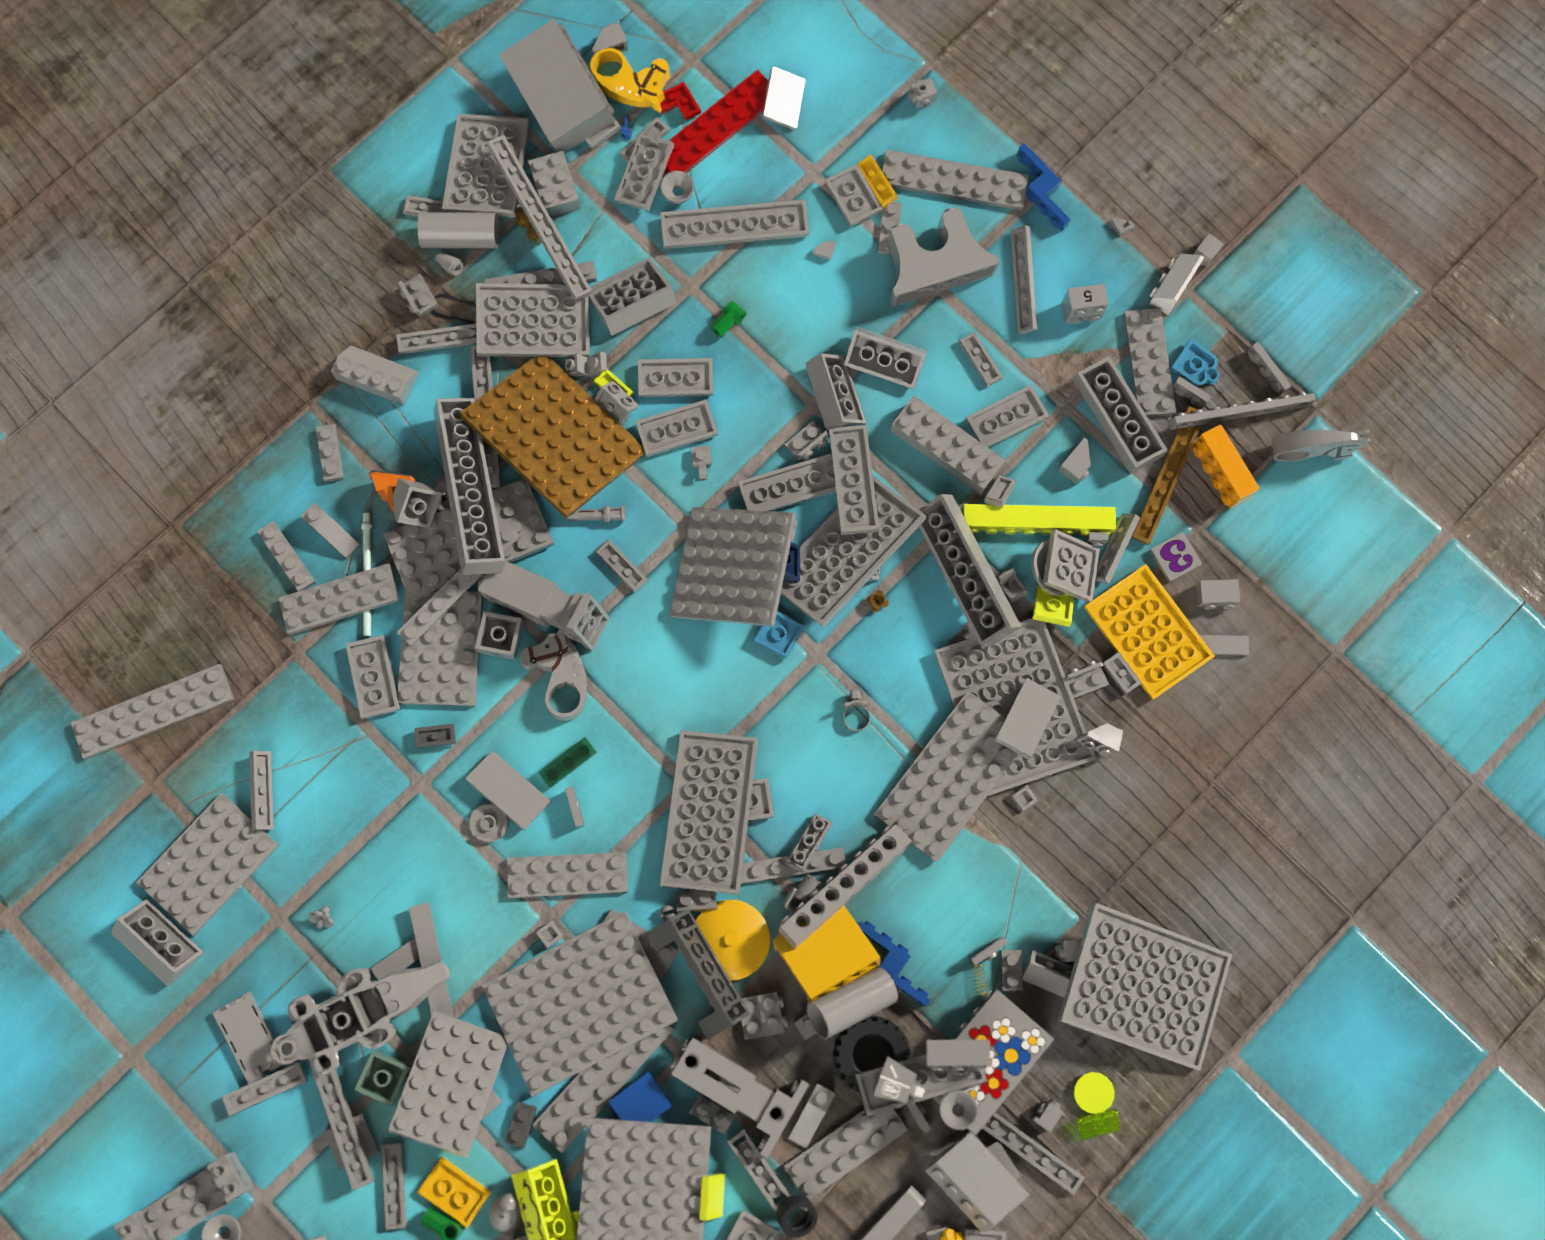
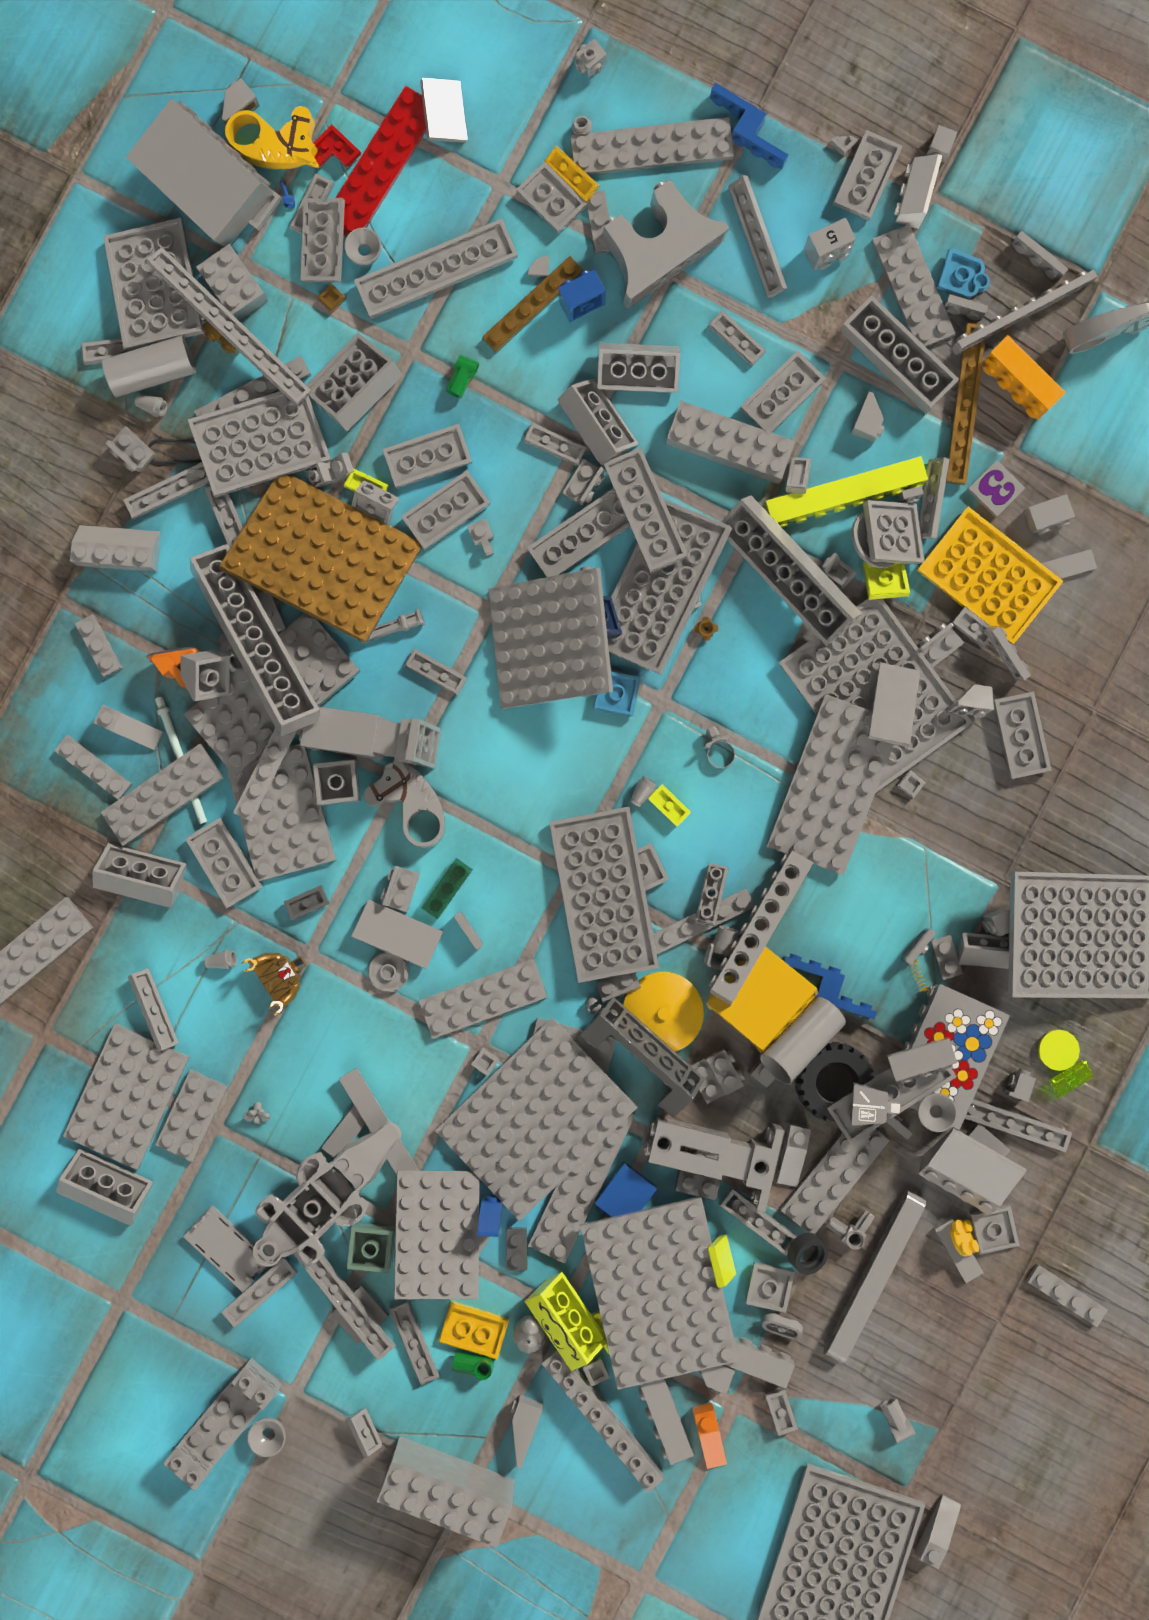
camera: 15 degrees left, 10 degrees up
none -> light grey slope [92,843,186,908]
none -> light grey plate [155,1069,228,1162]
none -> light grey cone [204,949,237,969]
none -> pearl gold torso [241,953,307,1016]
none -> pearl gold tile [317,283,346,313]
none -> light grey bracket [381,866,420,912]
none -> blue slope [477,1195,502,1237]
none -> pearl gold plate [482,256,584,353]
none -> light grey tile [523,422,587,467]
none -> blue brick [558,269,606,322]
none -> light grey plate [572,116,592,136]
none -> light grey cone [630,776,657,807]
none -> neon yellow plate [648,784,691,827]
none -> light grey axle [826,1210,875,1249]
none -> light grey plate [833,130,903,221]
none -> light grey plate [984,626,1031,680]
none -> light grey plate [993,692,1052,779]

